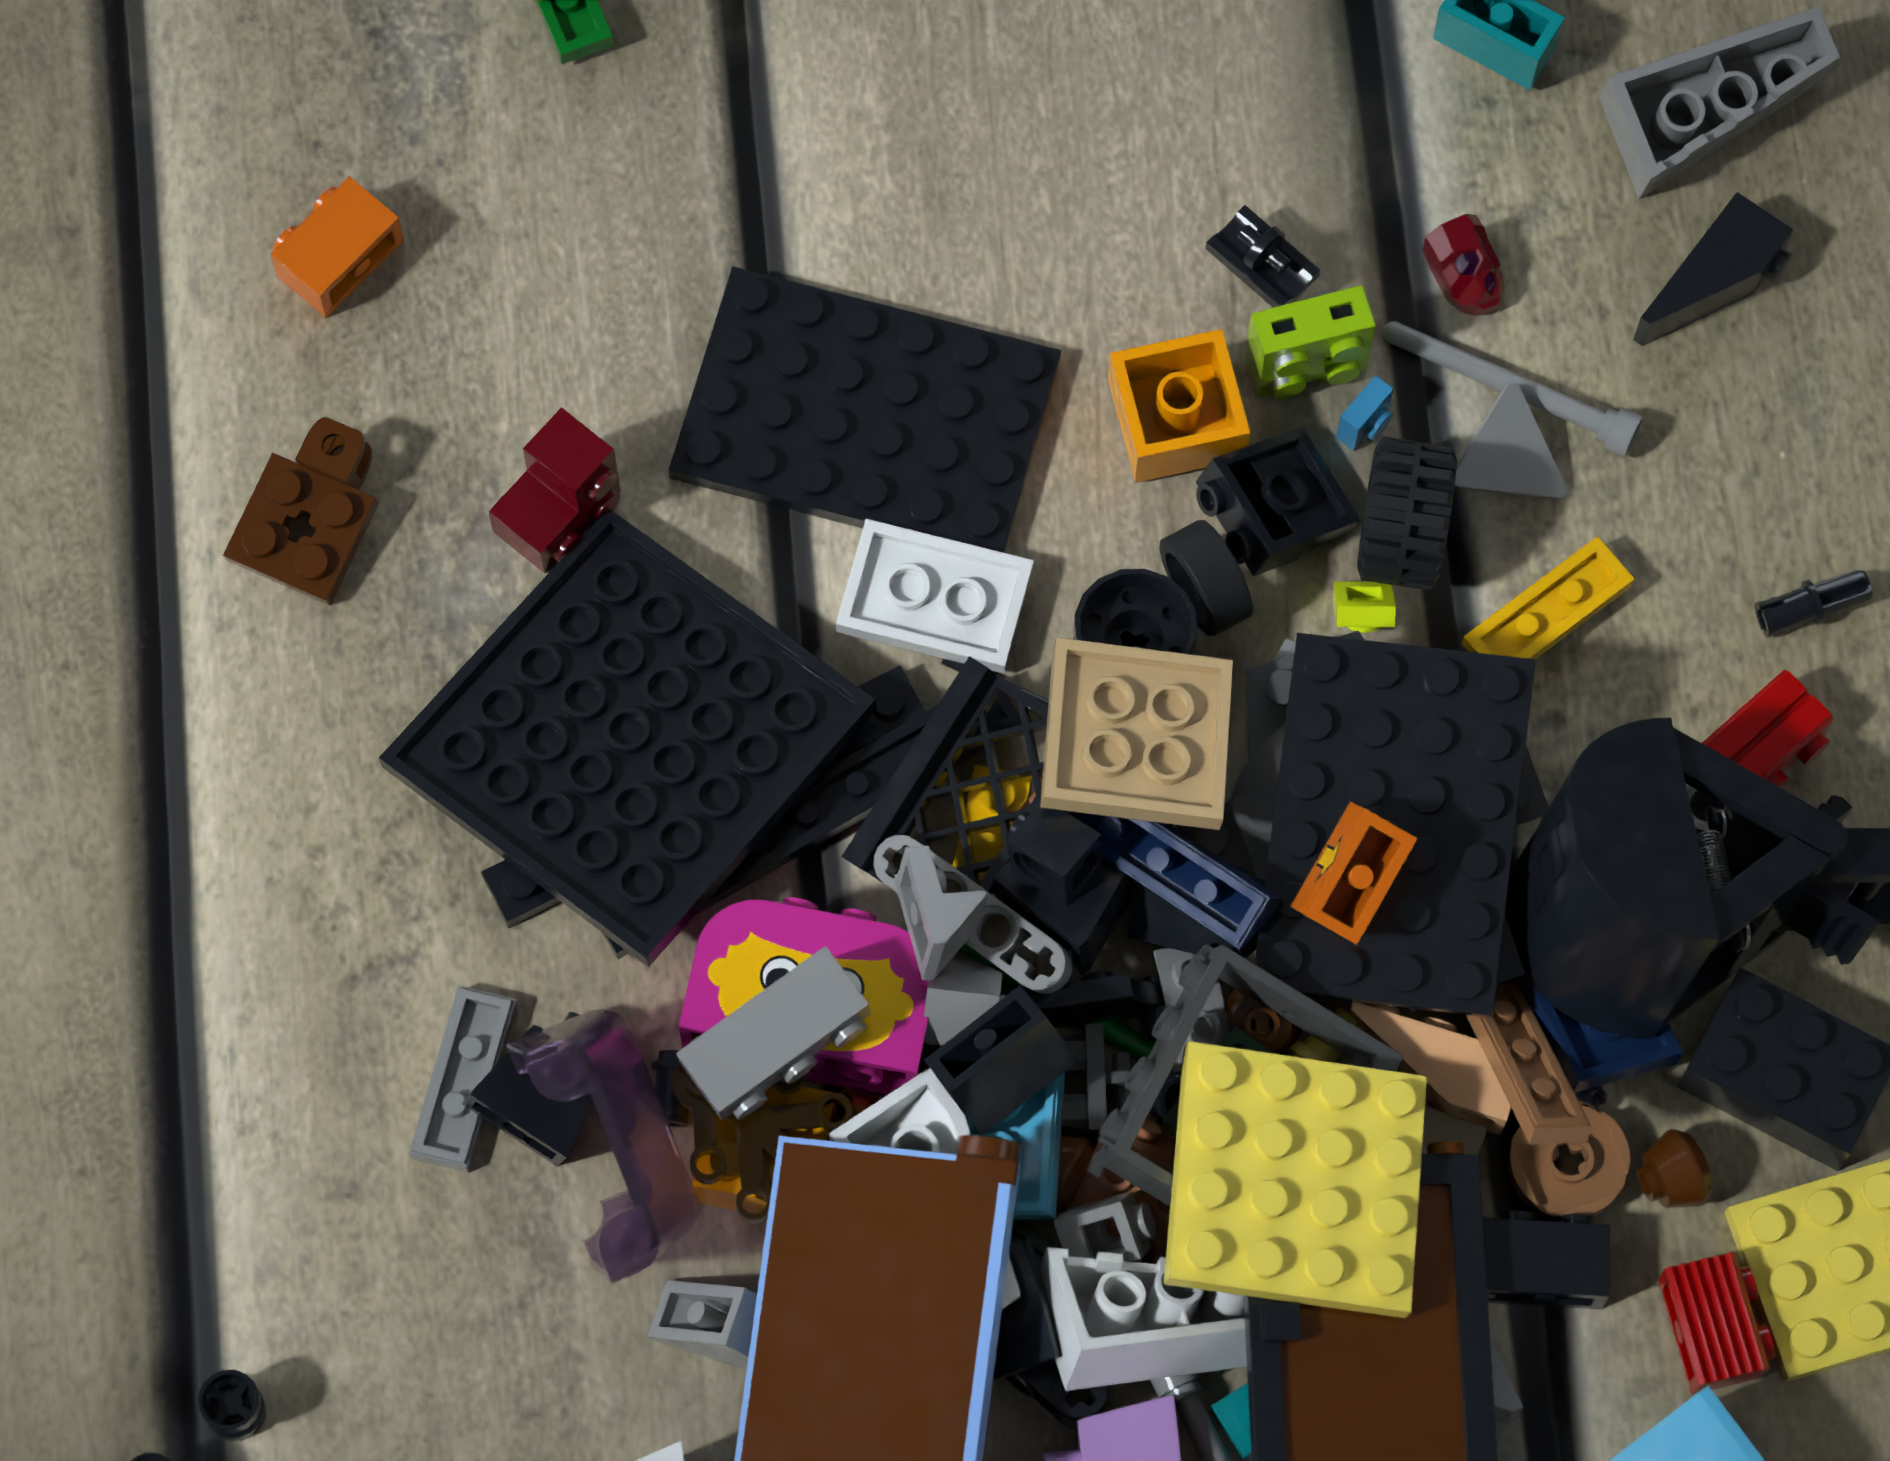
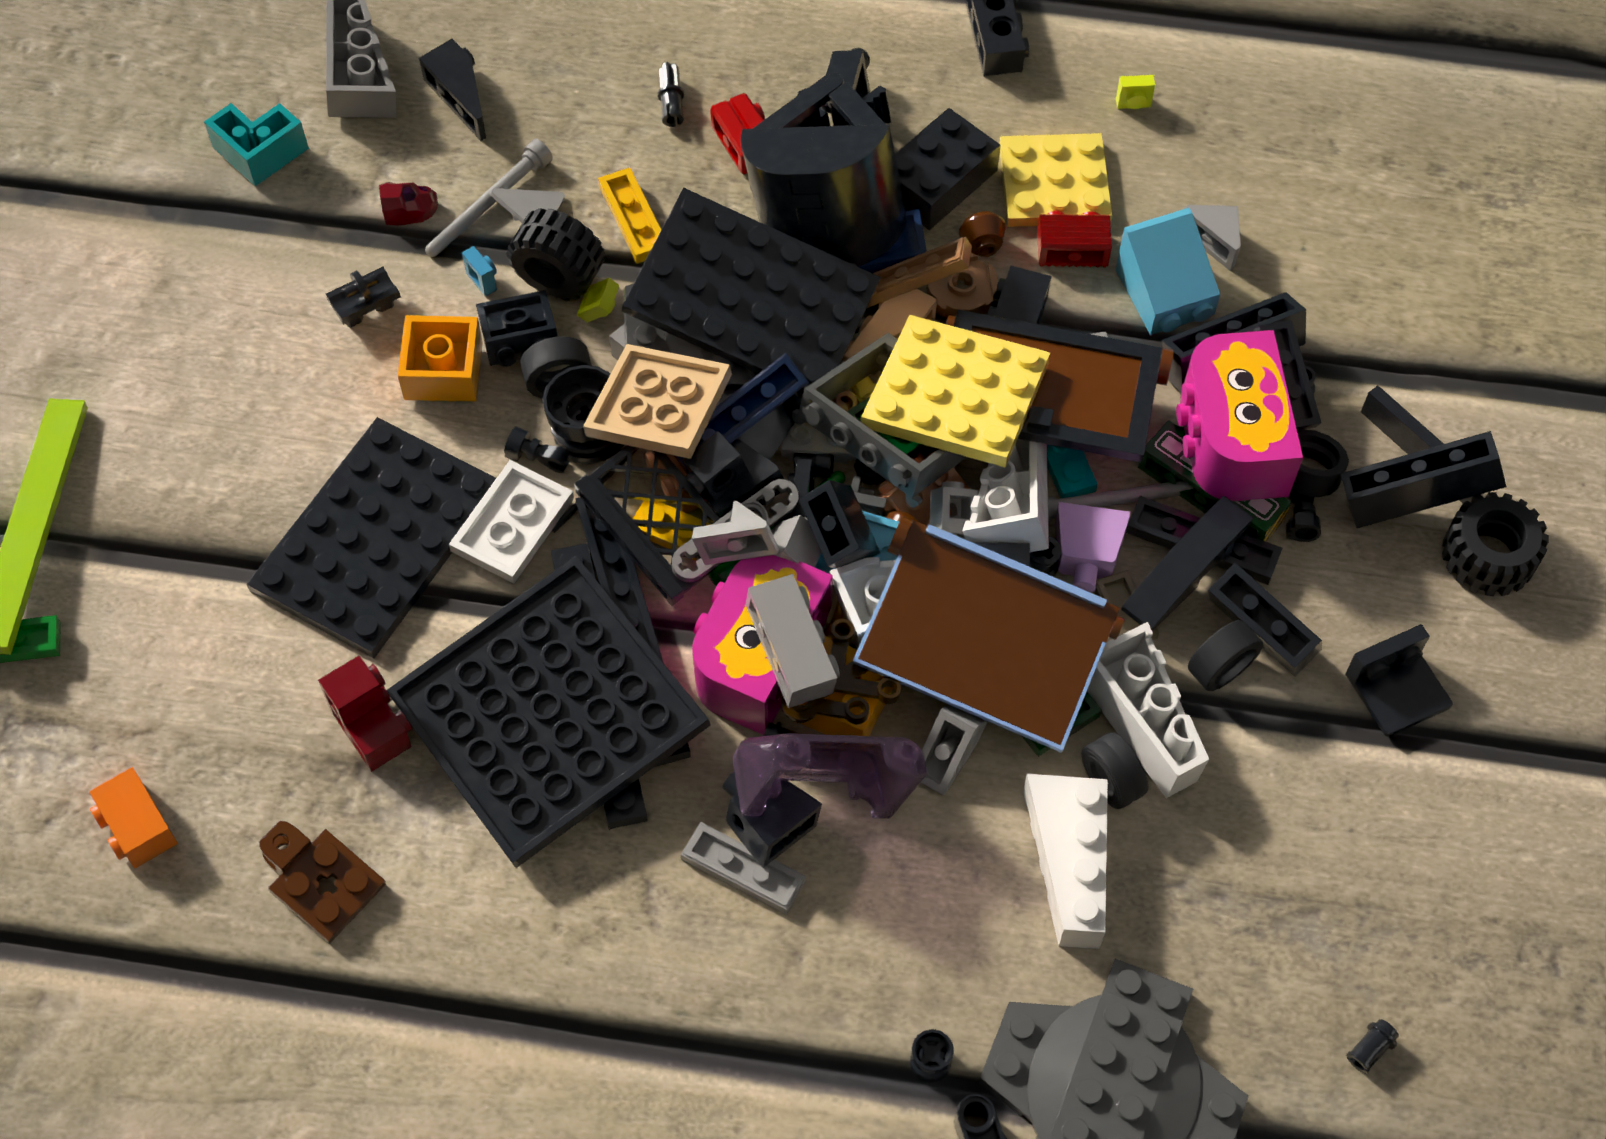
camera: 75 degrees left, 10 degrees down
lime piece [1244,285,1376,399] -> none
orange brick [1290,801,1418,945] -> none
none -> black piece [504,426,570,473]

